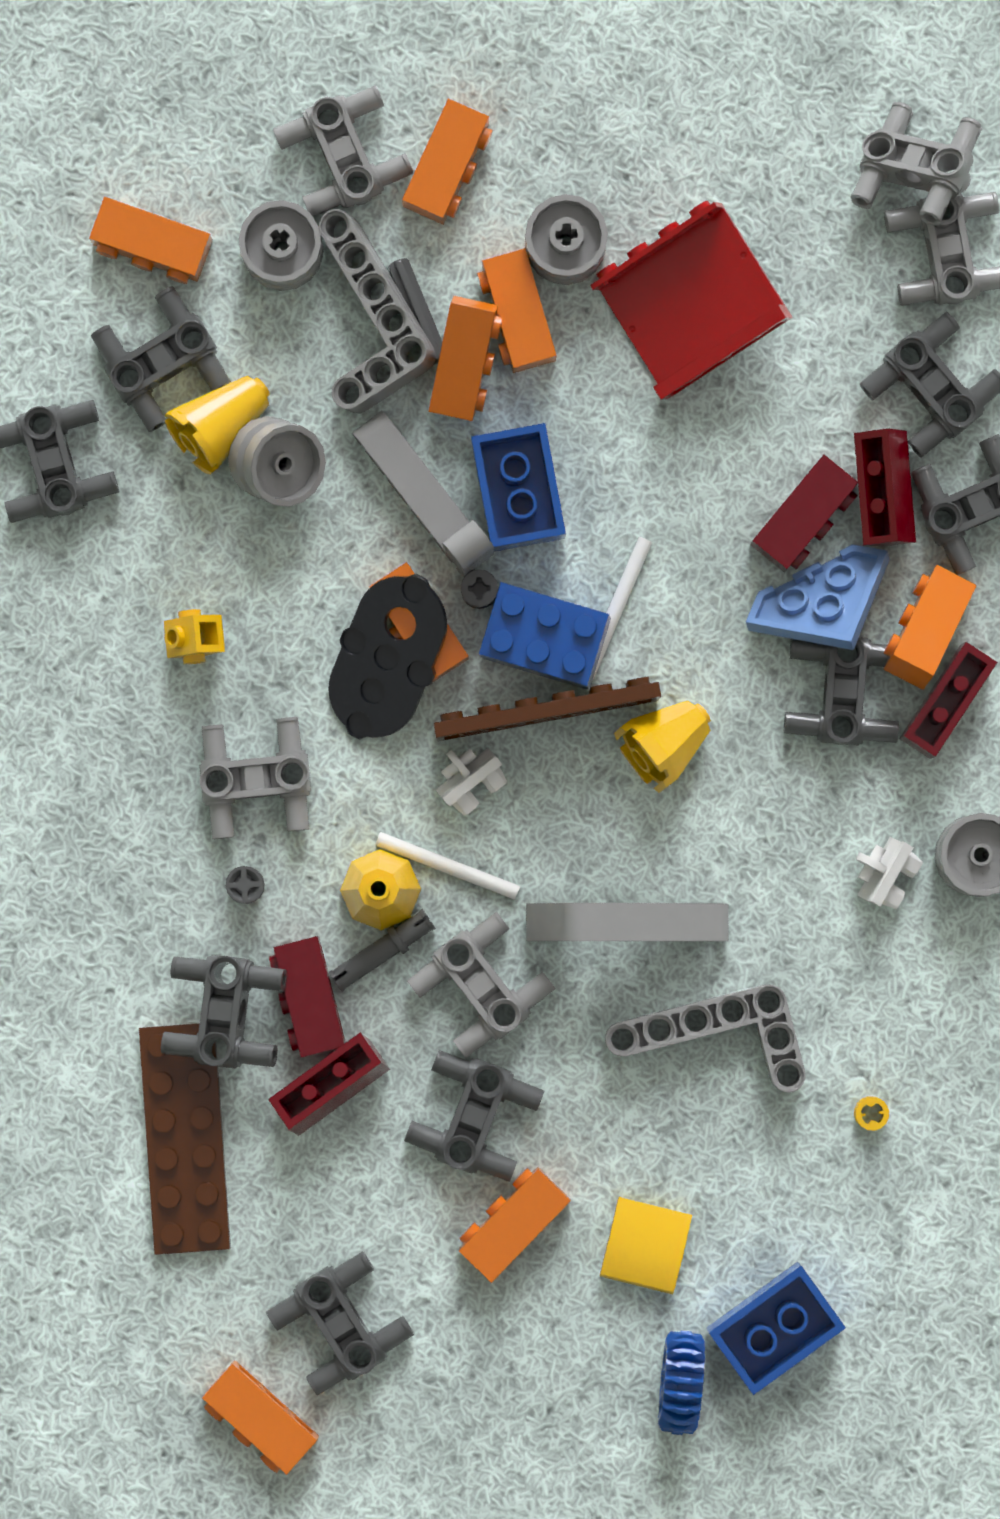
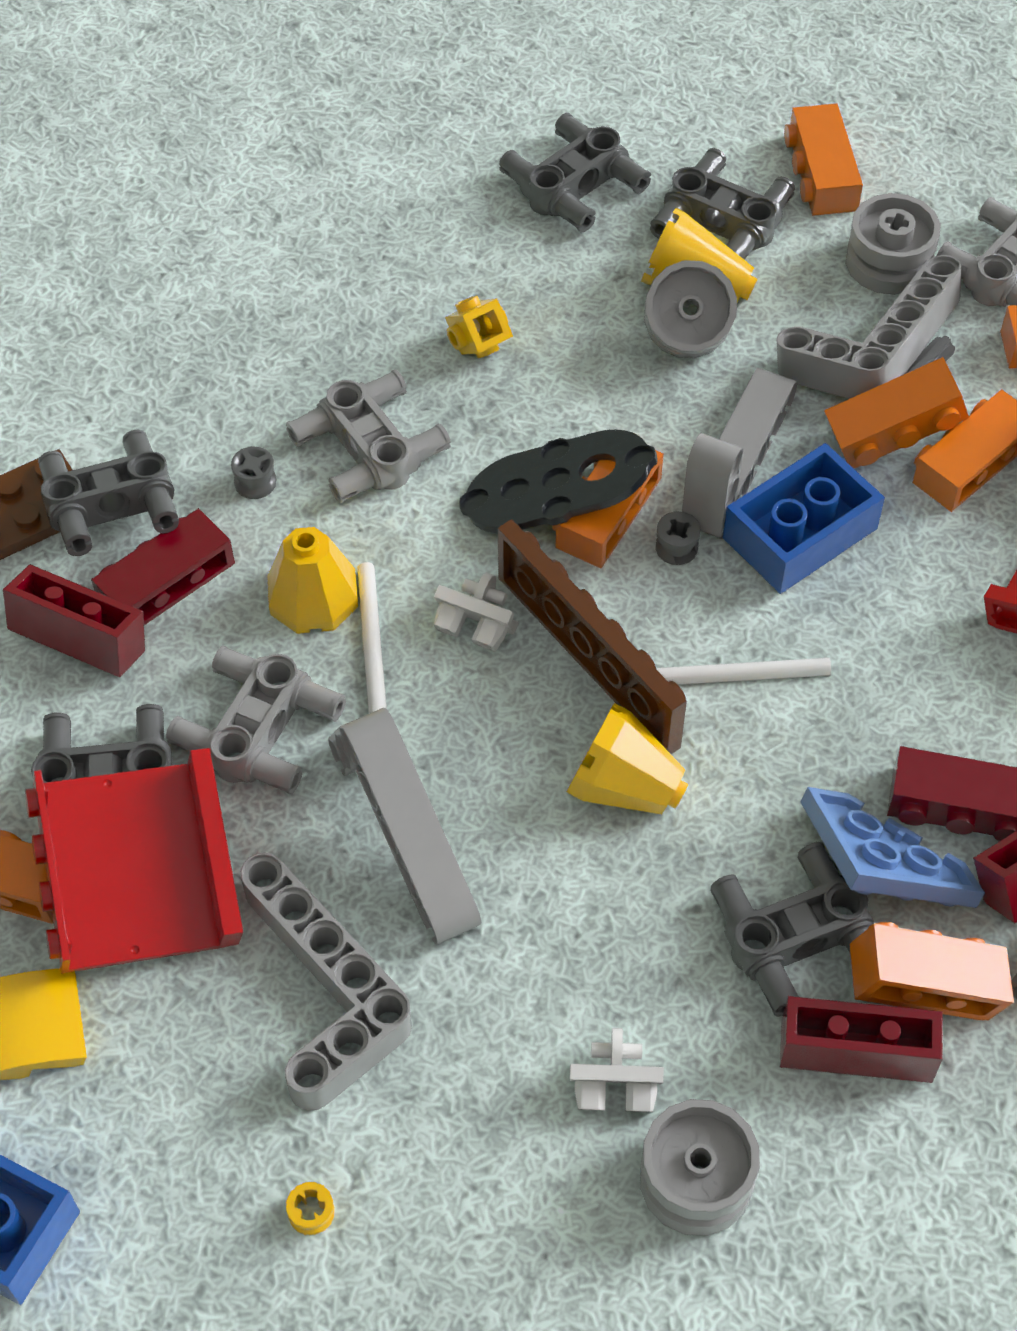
camera: 65 degrees right, 30 degrees down
dark grey pin [329,909,436,992] -> none
blue brick [479,582,611,690] -> none
none -> red panel [25,748,243,974]

